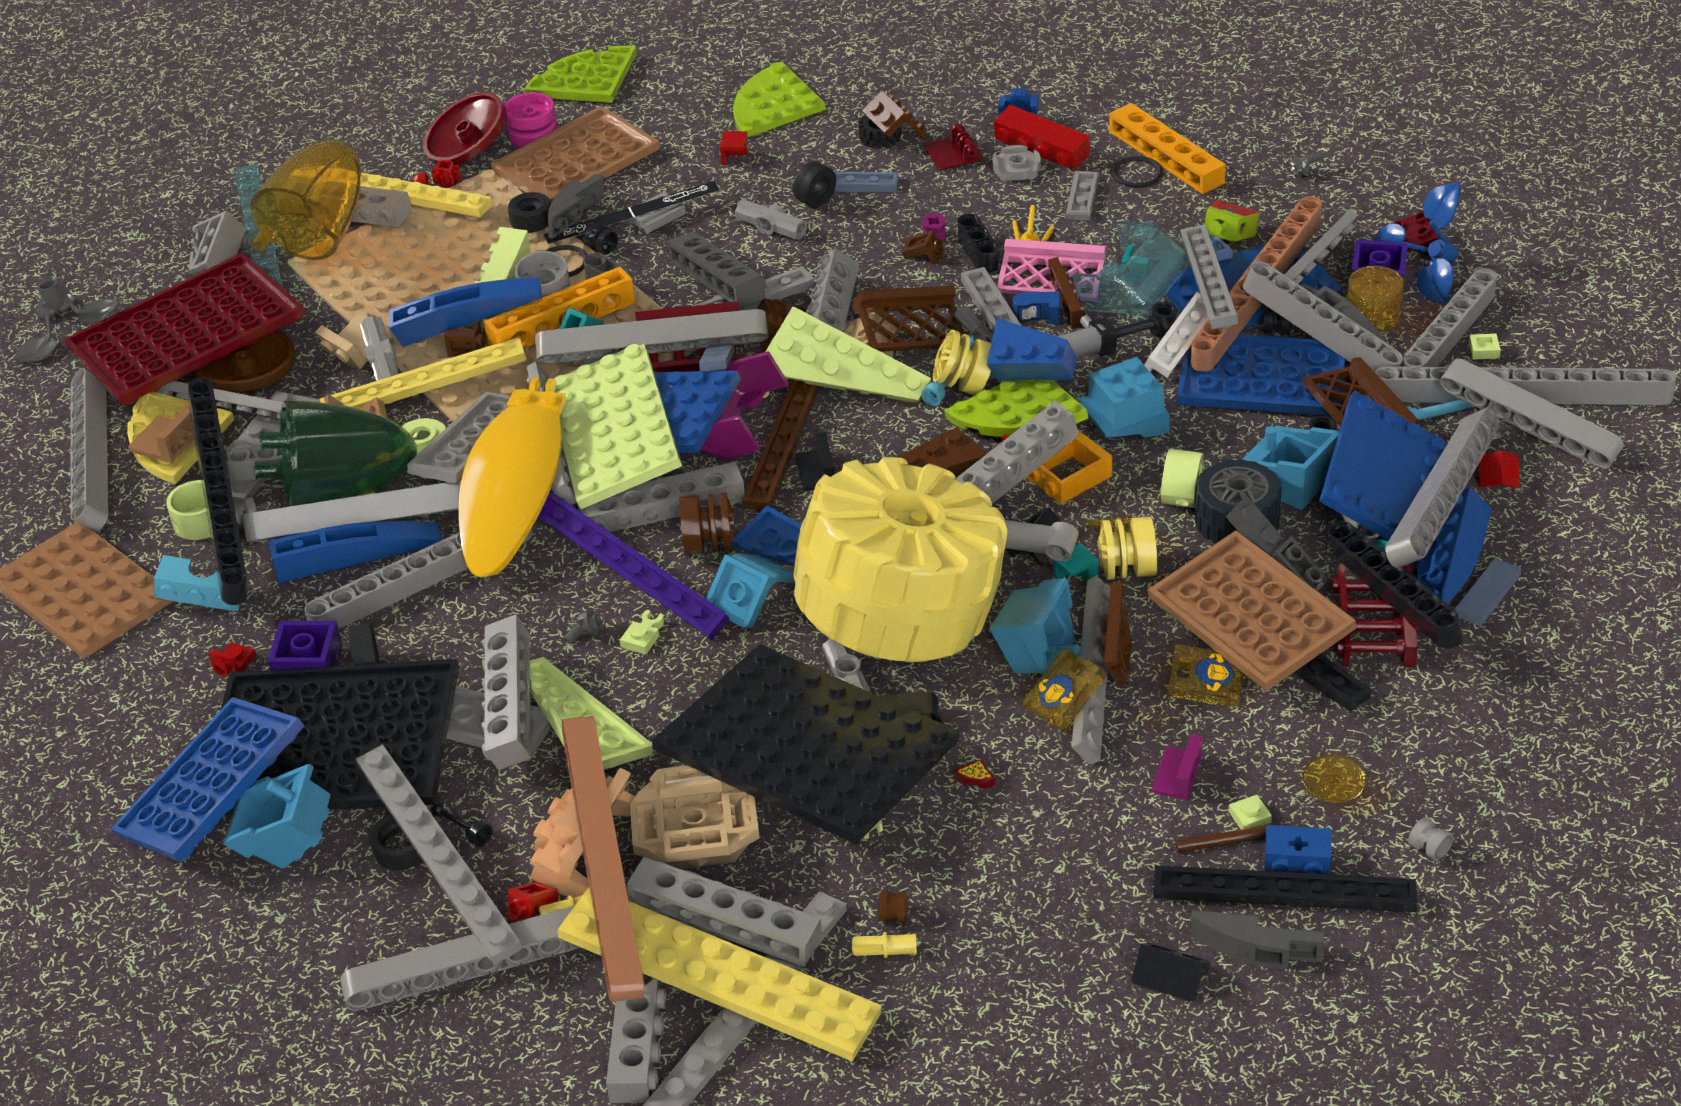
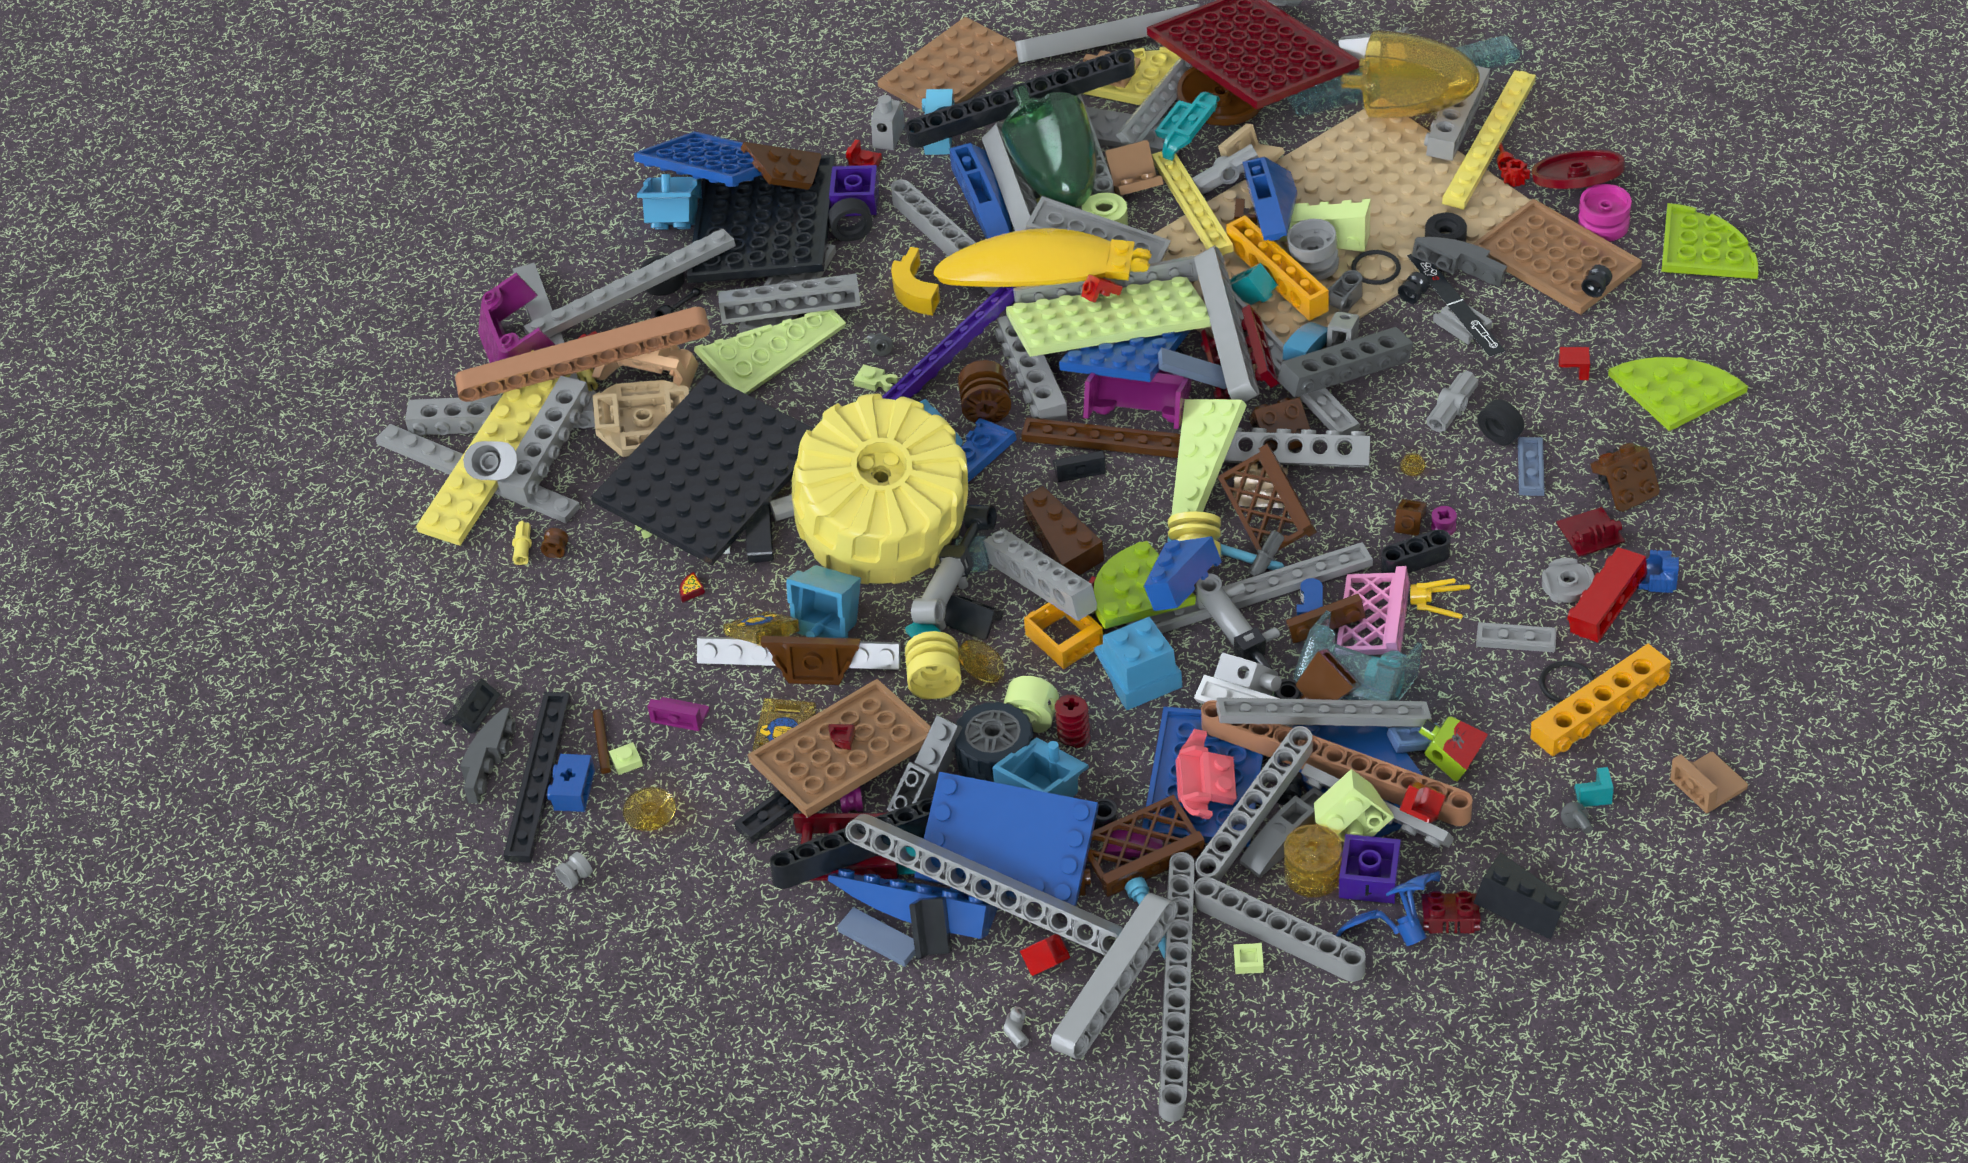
camera: 90 degrees right, 5 degrees up
none -> light grey piece [463,441,518,480]
none -> magenta windscreen [478,272,555,363]
none -> reddish brown wing [741,142,821,190]
none -> dark red tile [828,724,856,750]
none -> light grey torso [871,95,906,150]
none -> yellow arch [891,247,940,316]
none -> black panel [909,896,952,959]
none -> light grey arm [1003,1007,1029,1049]
none -> dark red piece [1055,695,1091,748]
none -> red bracket [1081,274,1123,303]
none -> teal plate [1155,91,1220,161]
none -> coral plate [1176,729,1237,819]
none -> torso [1214,652,1281,695]
none -> dark azure slope [1282,322,1328,360]
none -> reddish brown torso [1296,649,1361,700]
none -> yellowish green slope [1314,769,1394,843]
none -> light grey torso [1327,312,1359,348]
none -> red panel [1399,782,1446,823]
none -> clear yellow plate [1400,453,1425,476]
none -> black wedge [1474,852,1569,940]
none -> teal panel [1574,767,1614,807]
none -> black wheel [1581,264,1613,298]
none -> medium nougat bracket [1670,752,1748,813]

